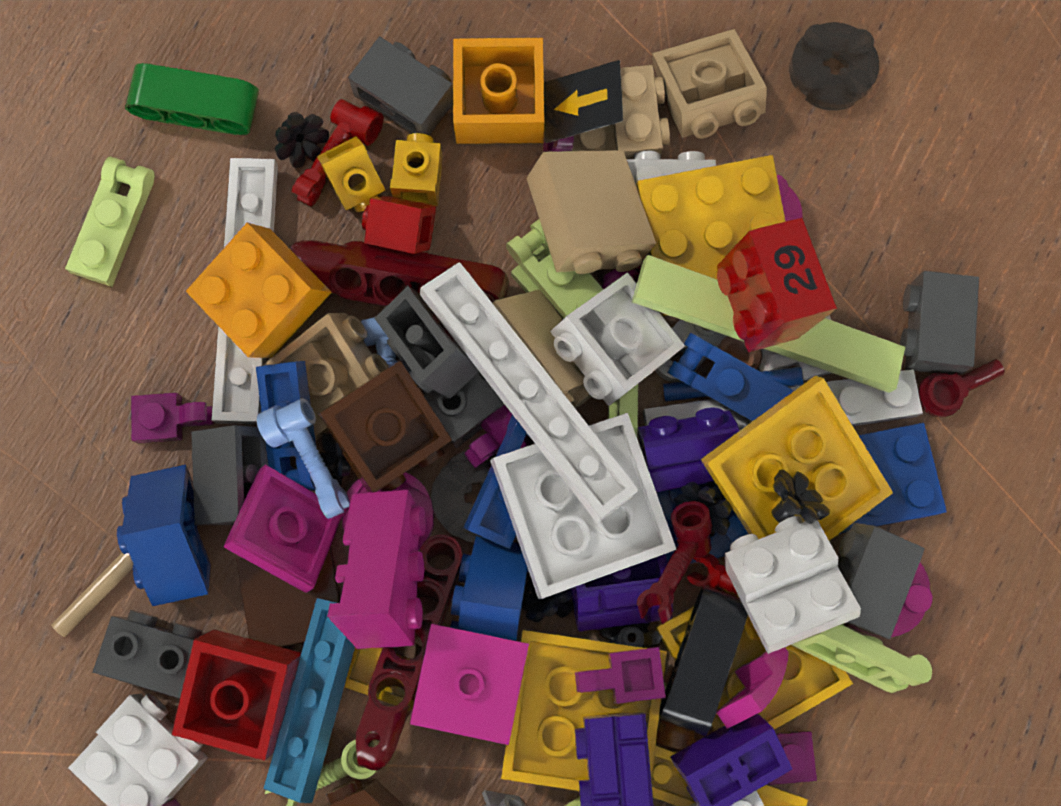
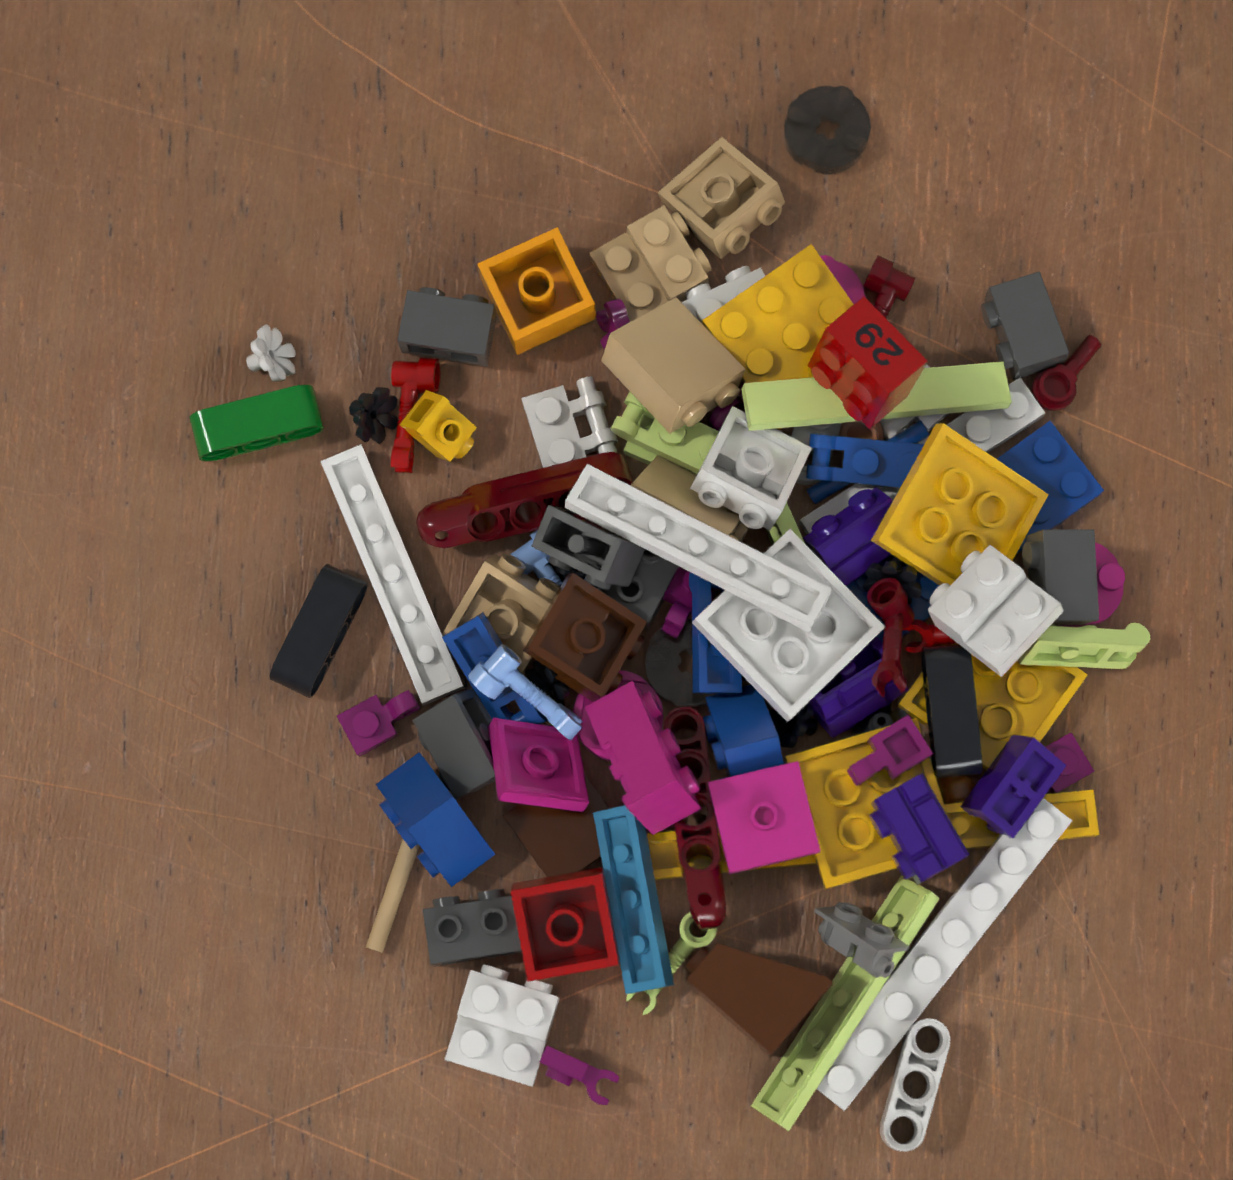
camera: 20 degrees left, 0 degrees up
yellowish green plate [65,156,155,287] -> none
light orange brick [186,222,332,358] -> none
red brick [362,196,437,254] -> none
yellow brick [390,133,443,206] -> none
black sticker [544,60,623,143] -> none
dark pink slope [716,647,789,729] -> none
black plant [771,469,830,524] -> none
none -> white plant [246,325,296,382]
none -> black beam [269,564,368,698]
none -> white plate [521,376,618,468]
none -> dark red brick [863,255,916,319]

